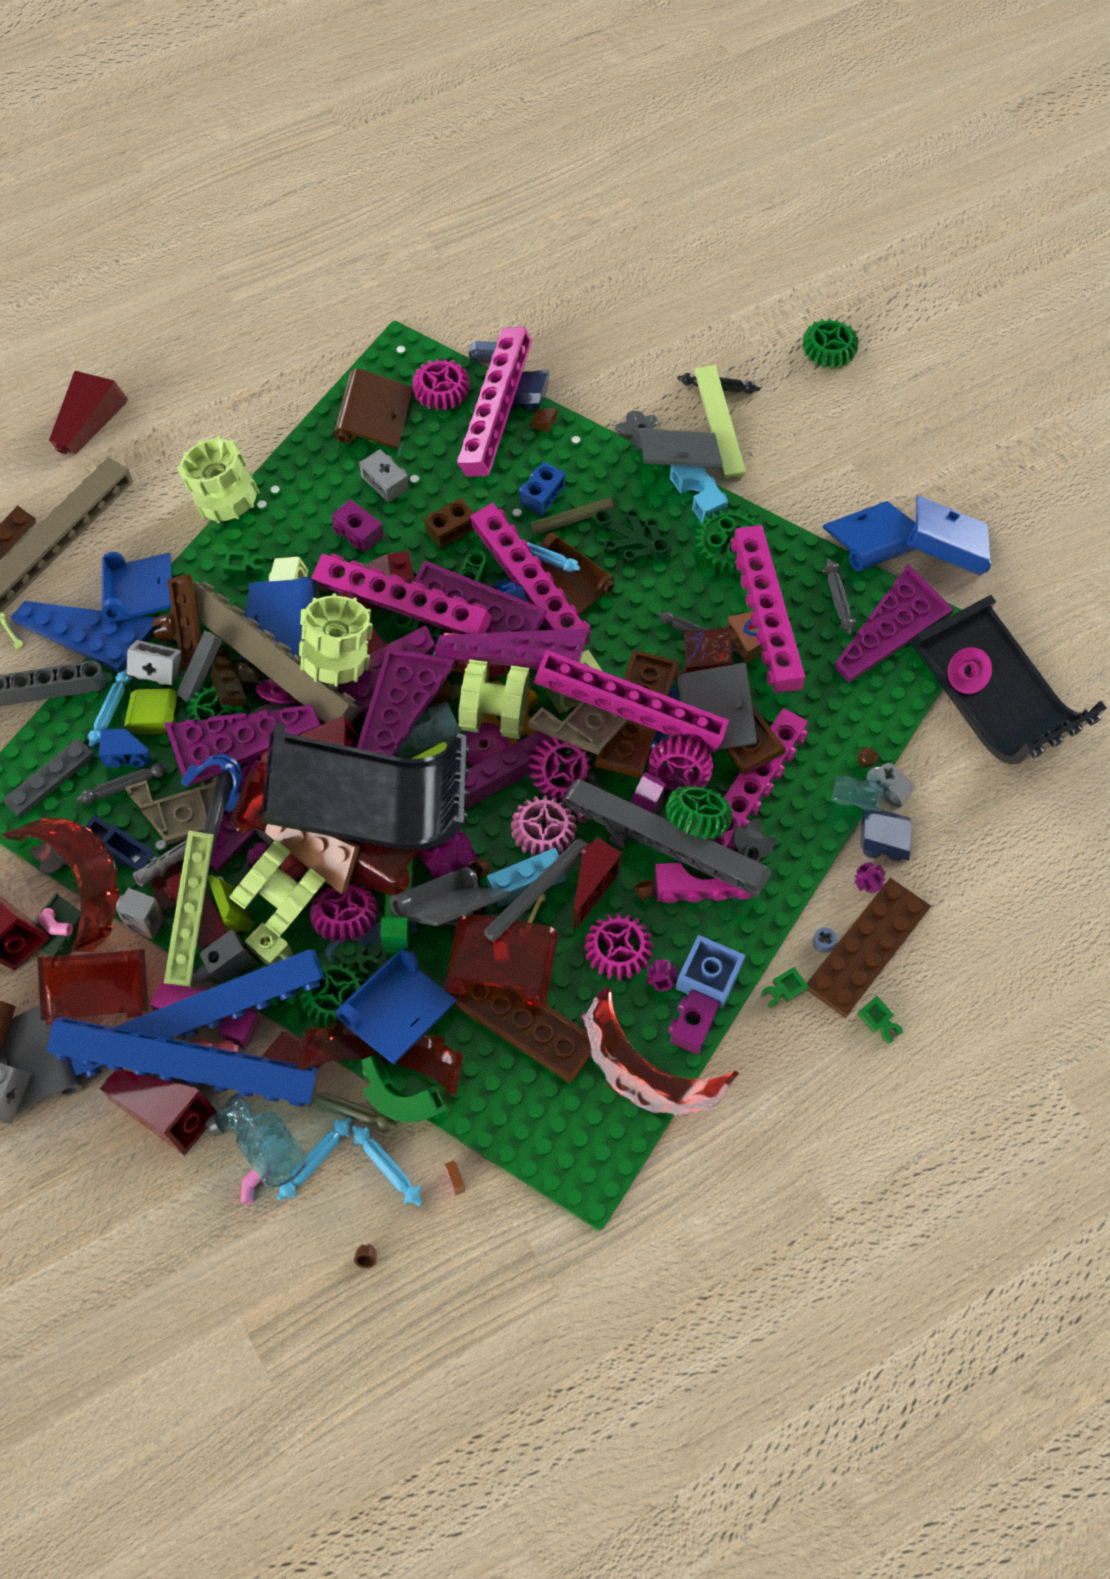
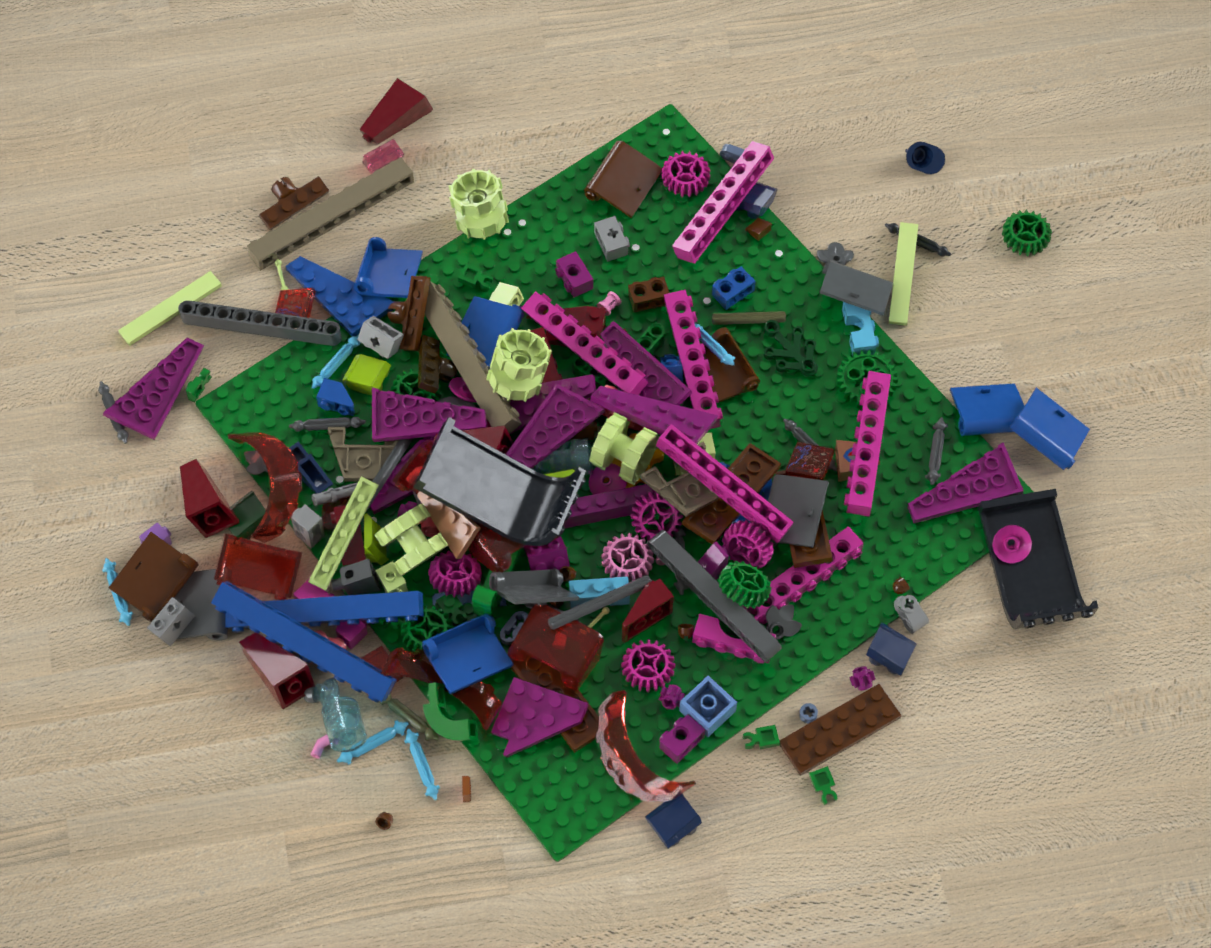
camera: 20 degrees right, 0 degrees up
dark grey plate [3,738,95,819] -> none
bright pink arm [38,908,73,936] -> none
dark grey tile [176,630,222,702] -> none
blue helmet [181,754,243,813] -> none
clear light blue brick [831,775,884,810] -> none
none -> clear red tile [275,288,316,318]
none -> clear pink hinge [362,139,404,174]
none -> magenta wing [491,677,588,757]
none -> sand blue beam [500,611,529,646]
none -> bright pink bush [597,291,621,316]
none -> dark blue slope [645,791,702,849]
none -> dark blue piece [905,141,945,174]

